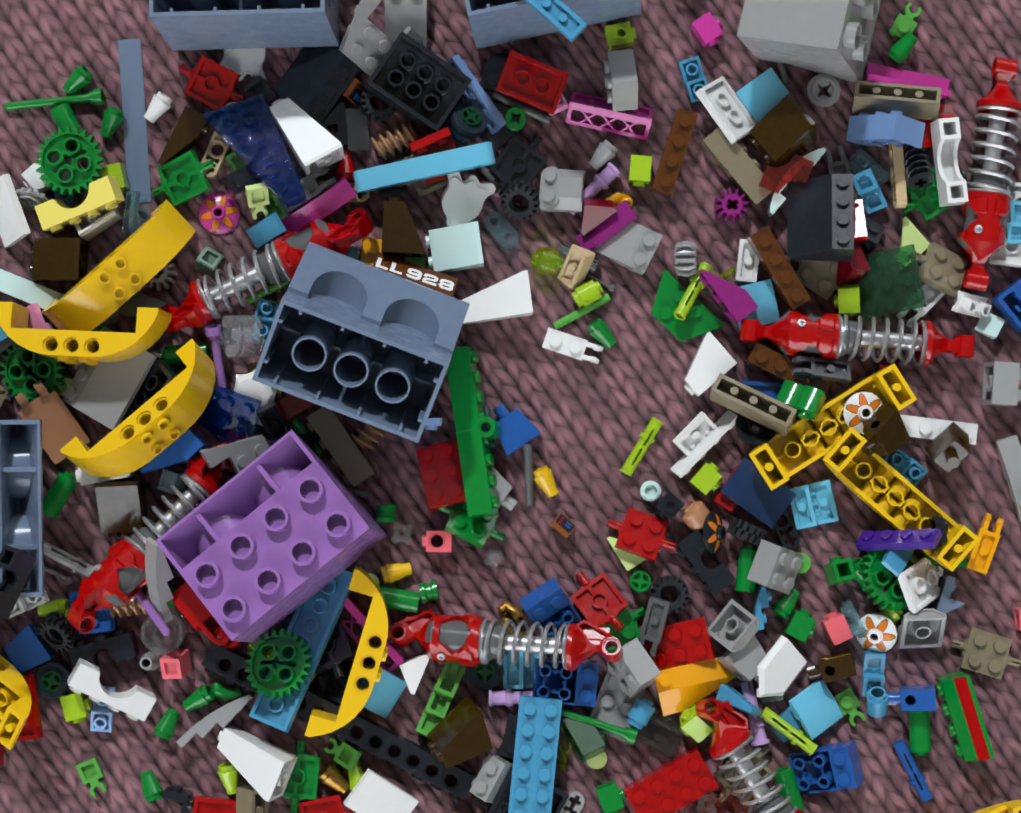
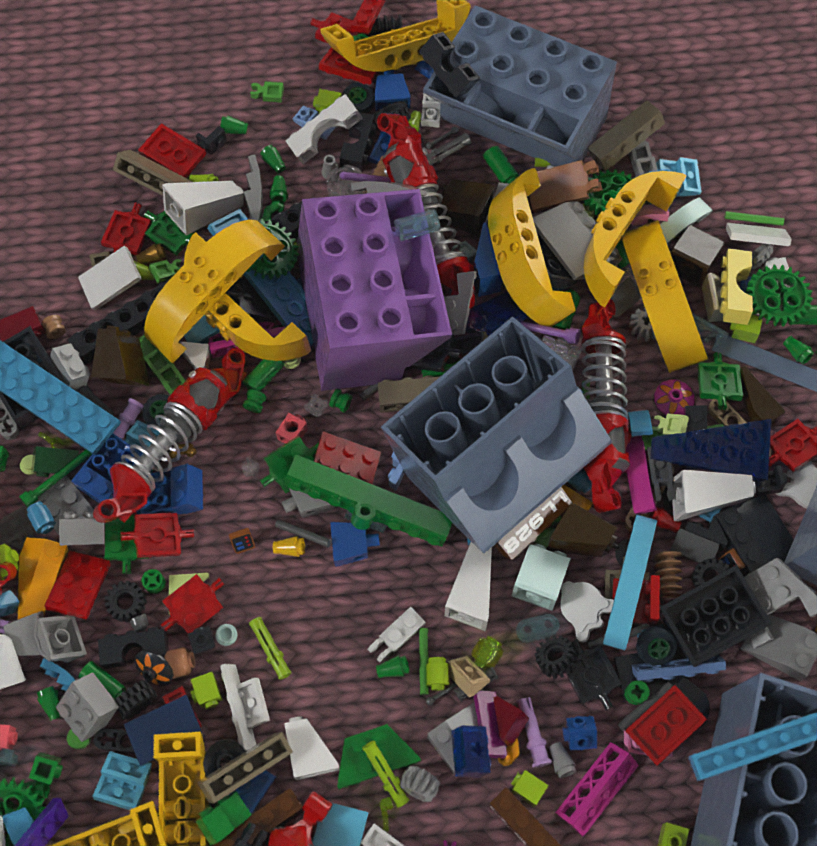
camera: 120 degrees right, 20 degrees down
white cone [144,91,173,123] -> none
coral brick [159,649,192,679] -> none
sand green slope [194,246,224,278] -> none
yellow cone [380,562,413,584] -> none
pearl gold arm [497,601,526,624] -> none
light grey slope [539,166,586,212] -> none
light grey brick [604,49,638,112] -> none
dark grey hinge [639,596,671,659] -> none
magenta slope [698,269,758,322] -> none
green brick [783,608,816,643] -> none
none -> dark grey hinge [130,614,149,632]
none -> yellow slope [144,219,285,363]
none -> clear light blue brick [394,209,440,241]
none -> clear blue brick [451,725,491,778]
none -> blue brick [563,716,597,750]

